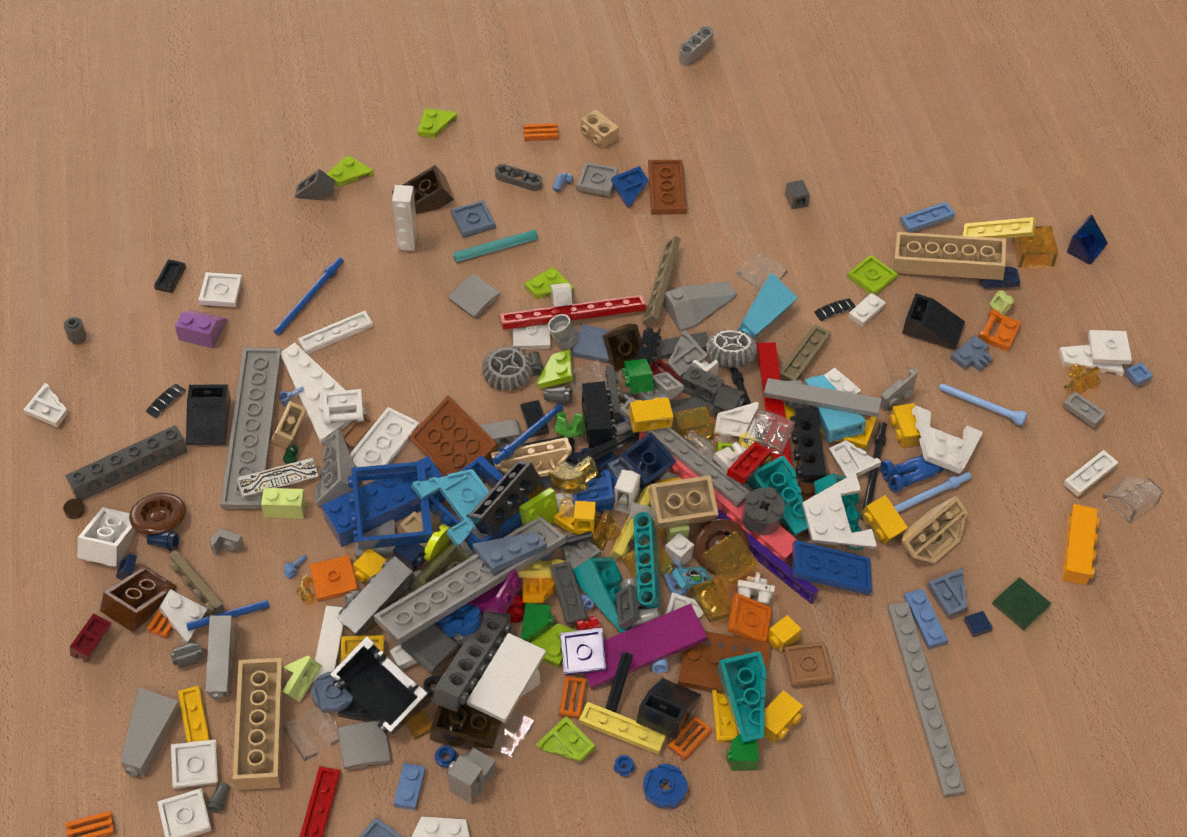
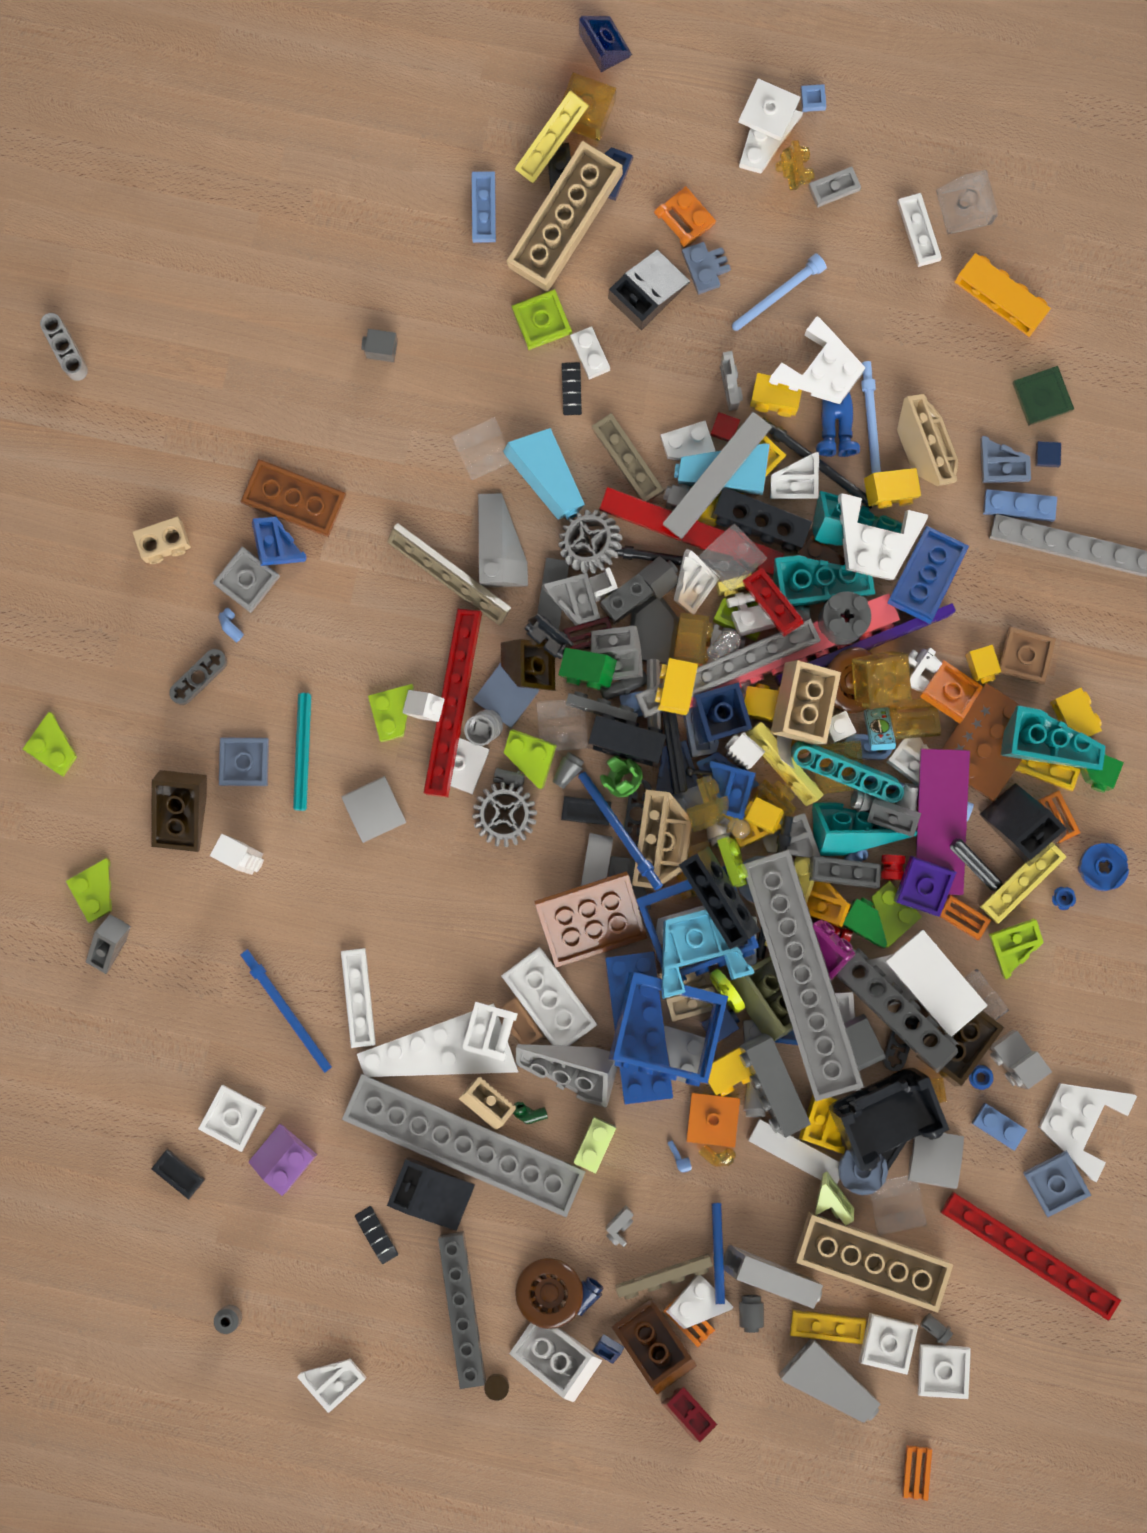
camera: 65 degrees left, 30 degrees up
white tile [236,458,318,498] -> none
medium blue hand [279,386,304,407] -> none
blue plate [440,603,482,637] -> none
sand blue wing [472,532,547,574] -> none
orange tile [524,123,558,141] -> none
clear tile [713,432,733,443] -> none
yellowish green tile [989,290,1015,315] -> none

